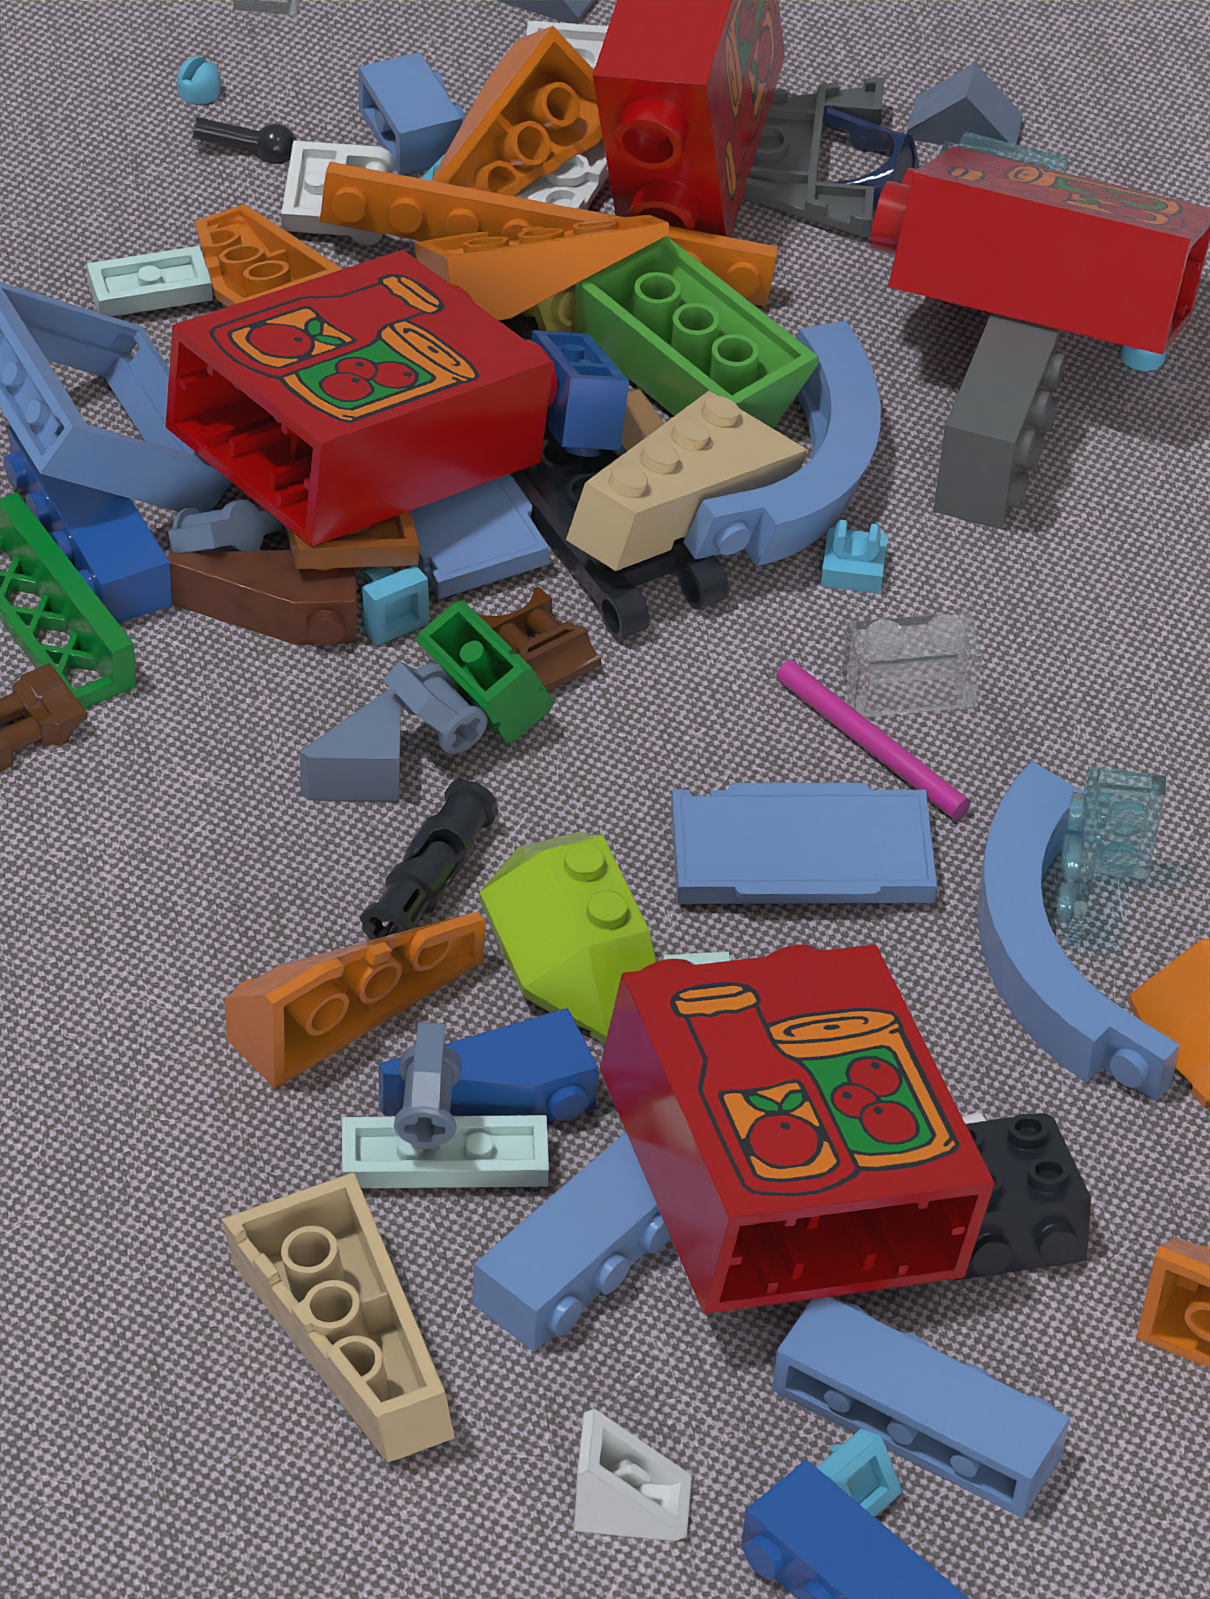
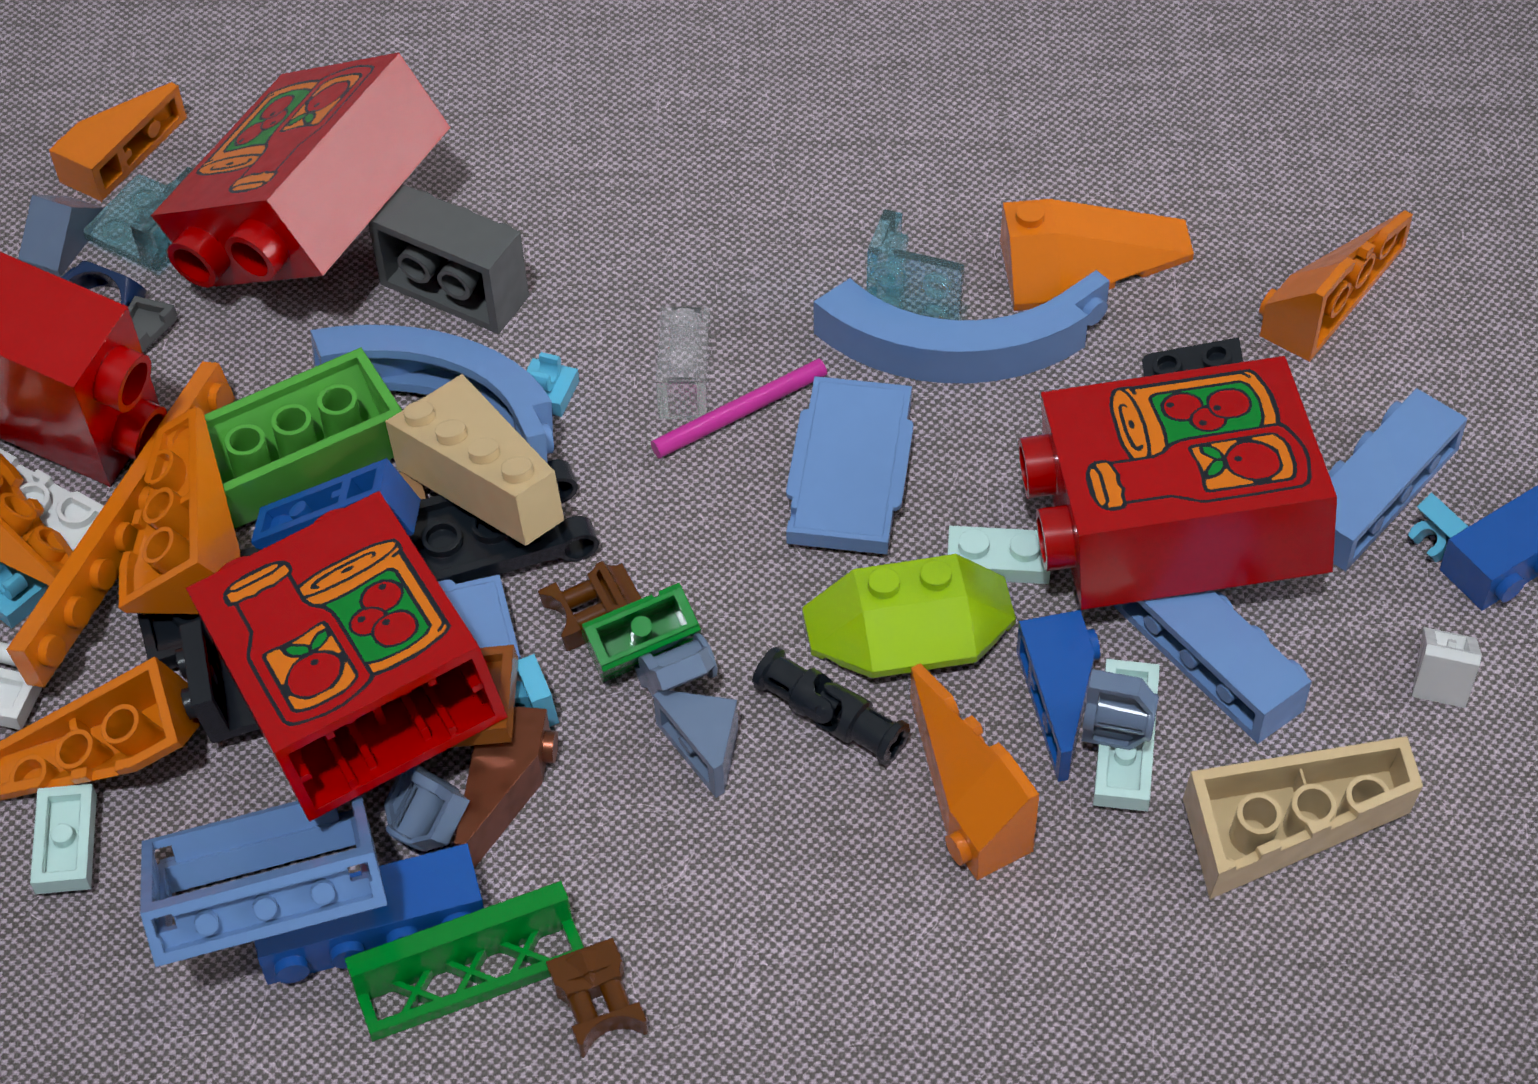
camera: 75 degrees left, 5 degrees up
none -> orange slope [49,82,187,202]

